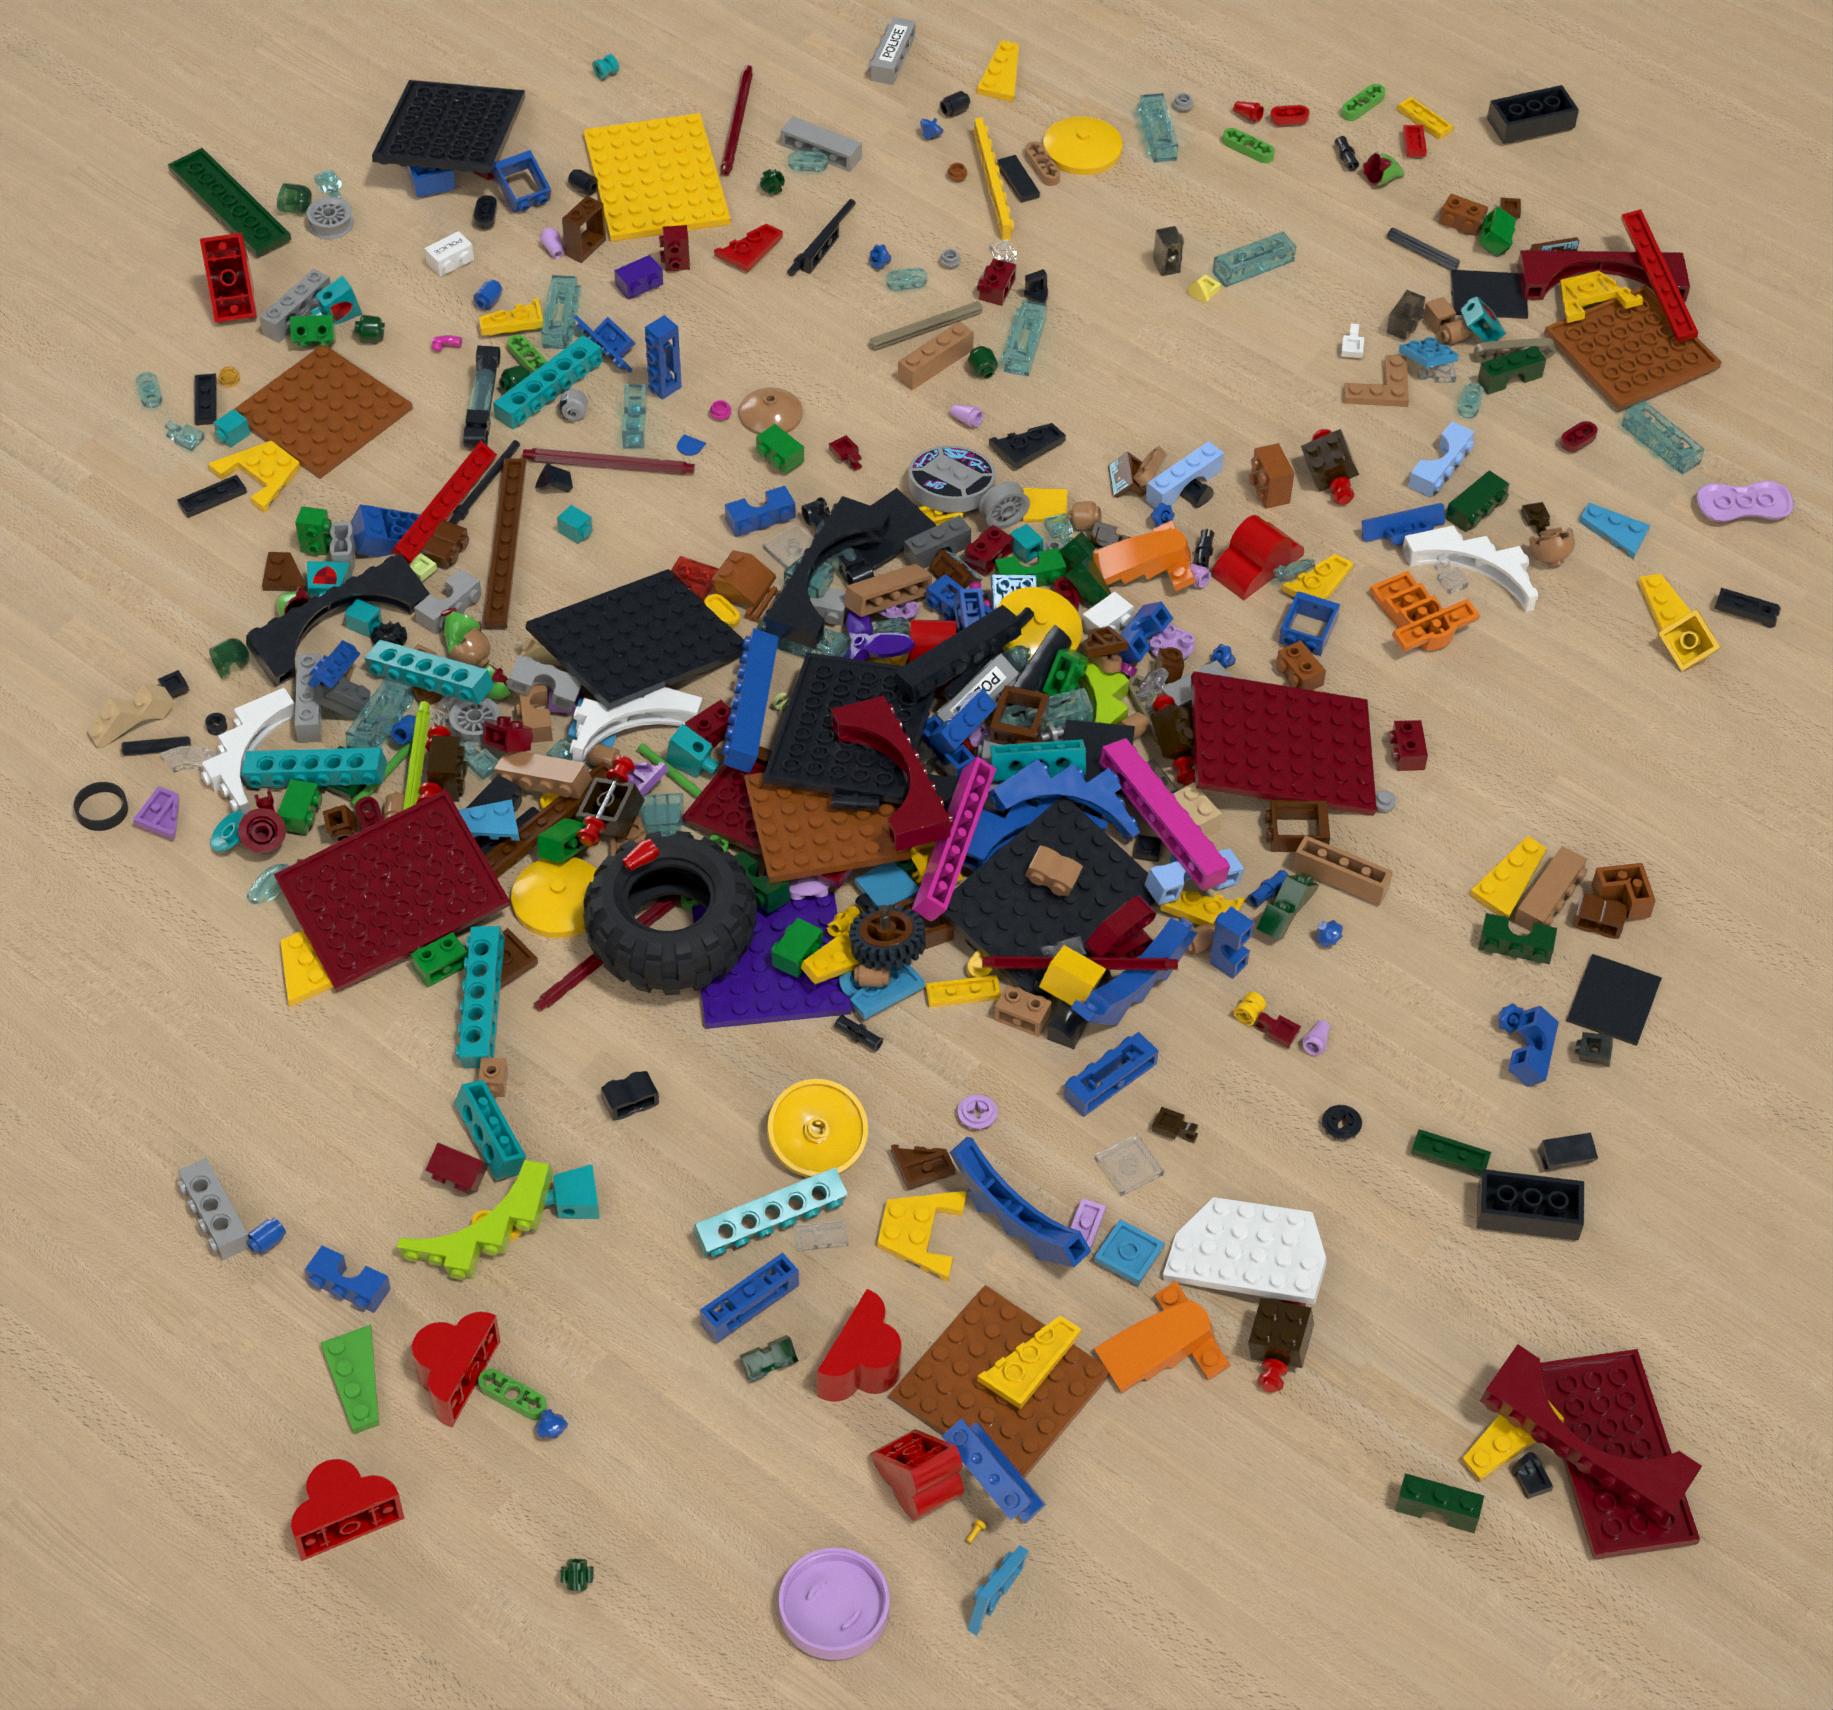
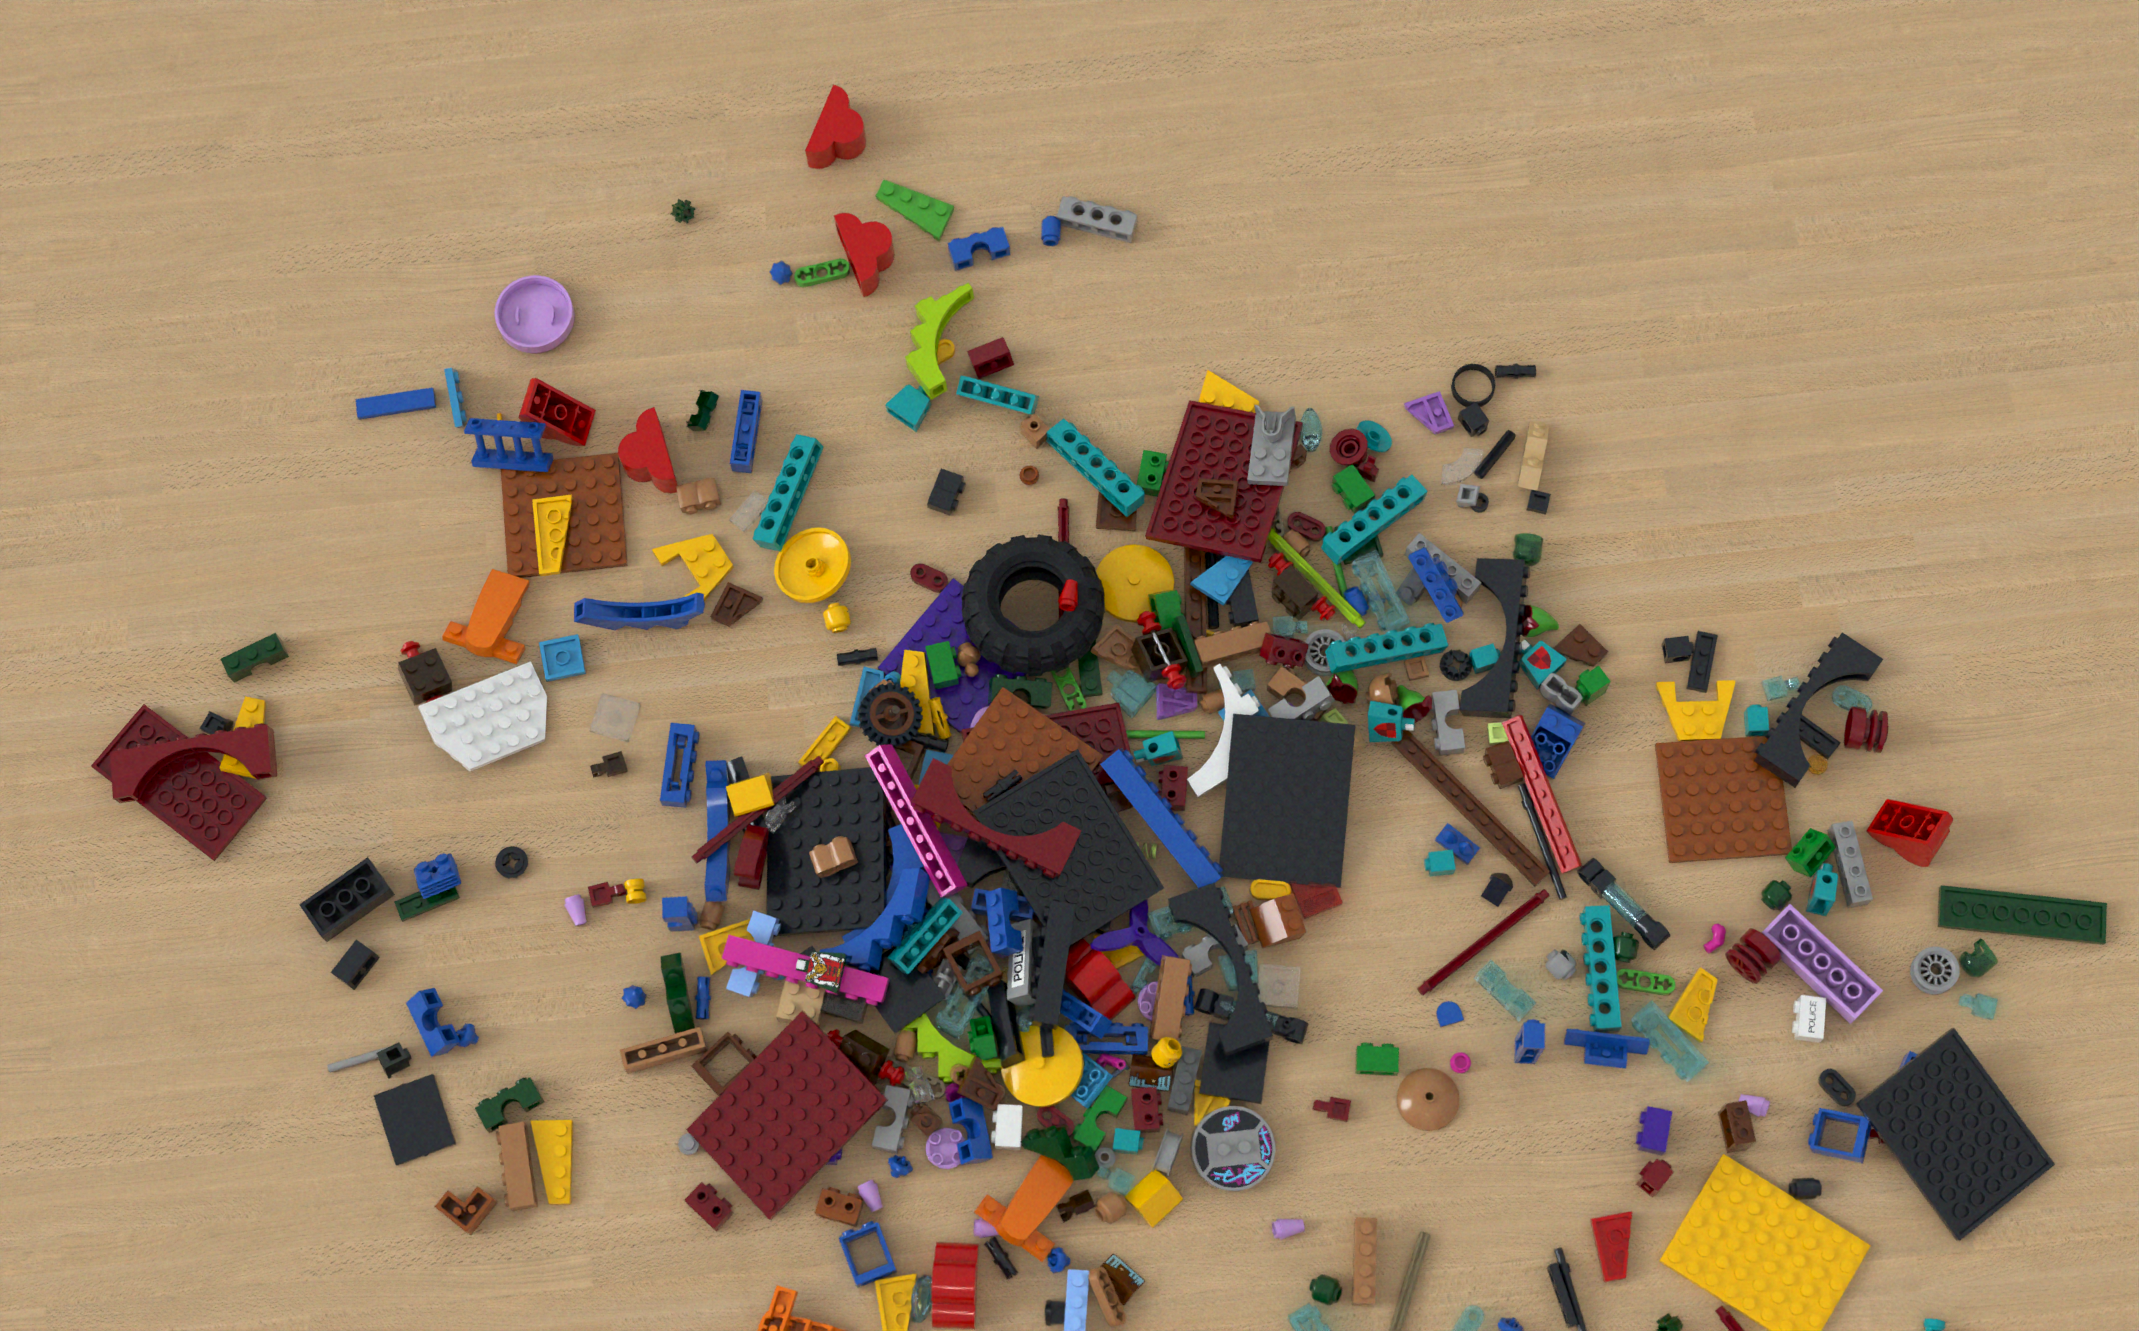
camera: 140 degrees right, 20 degrees up
white arch [201,688,295,814] -> none
reddish brown brick [323,804,358,843] -> none
blue brick [473,280,503,310] -> none
blue arch [725,485,796,537] -> none
lavender gear [958,1094,998,1131] -> none
black wing [989,423,1066,469] -> none
medium nougat brick [994,985,1052,1037] -> none
lavender plate [1071,1198,1106,1249] -> none
reddish brown brick [1573,894,1628,939] -> none
none -> light grey bar [327,1047,388,1073]
none -> blue tile [355,387,436,420]
none -> blue brick [414,853,461,899]
none -> medium nougat brick [676,478,721,515]
none -> torso [796,952,848,994]
none -> yellow head [823,602,851,633]
none -> lavender cone [857,1179,883,1212]
none -> dark red plate [910,563,948,593]
none -> medium nougat animal [957,642,981,677]
none -> dark orange plate [1020,466,1039,485]
none -> yellow head [1151,1037,1182,1068]
none -> dark green tile [1172,615,1203,678]
none -> reddish brown wing [1196,478,1239,519]
none -> light grey plate [1247,405,1296,486]
none -> teal torso [1368,701,1415,742]
none -> blue tile [1435,823,1480,865]
none -> light grey slope [1456,484,1480,507]
none -> black brick [1458,402,1489,437]
none -> black pin [1495,364,1536,379]
none -> black brick [1662,636,1694,663]
none -> dark red wheel [1725,928,1782,984]
none -> black arch [1754,632,1883,788]
none -> lavender brick [1762,904,1883,1024]
none -> dark red wheel [1844,706,1889,754]

